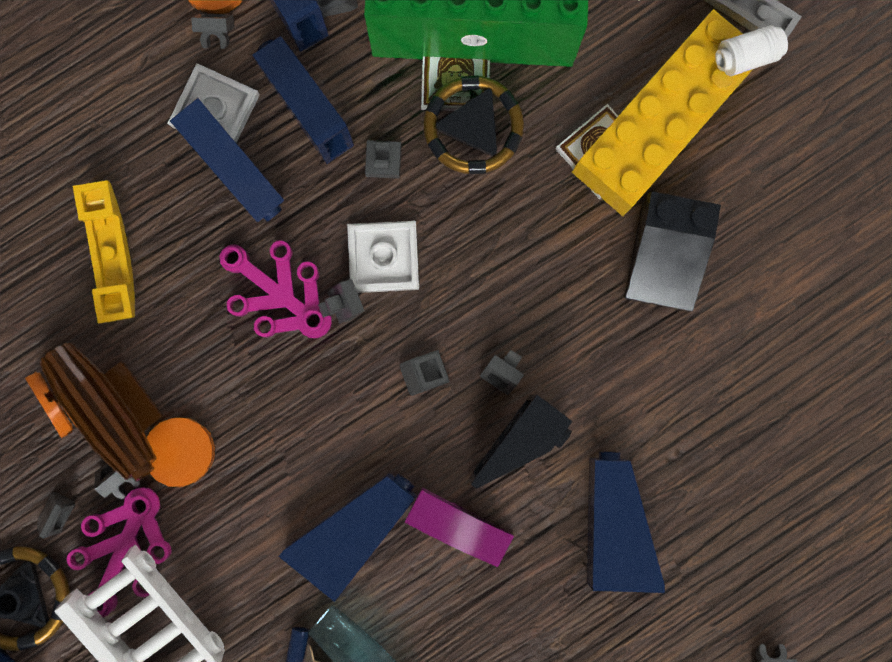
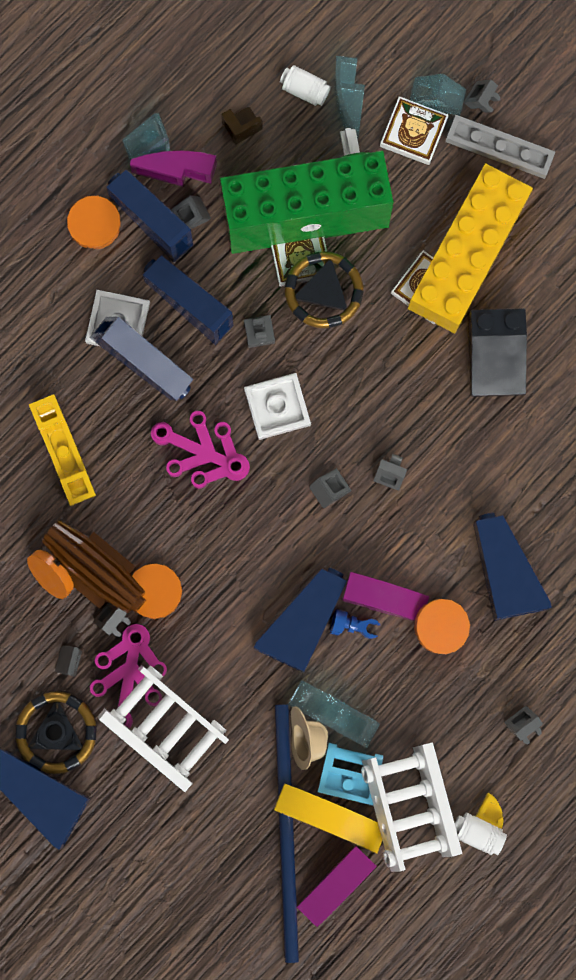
camera: 15 degrees left, 5 degrees down
dark grey tile [191,13,235,49] -> none
dark grey tile [318,279,364,324] -> none
black slope [469,394,573,489] -> none
white head [715,25,788,76] -> none
none -> blue piece [330,609,380,639]
none -> orange tile [414,599,470,654]

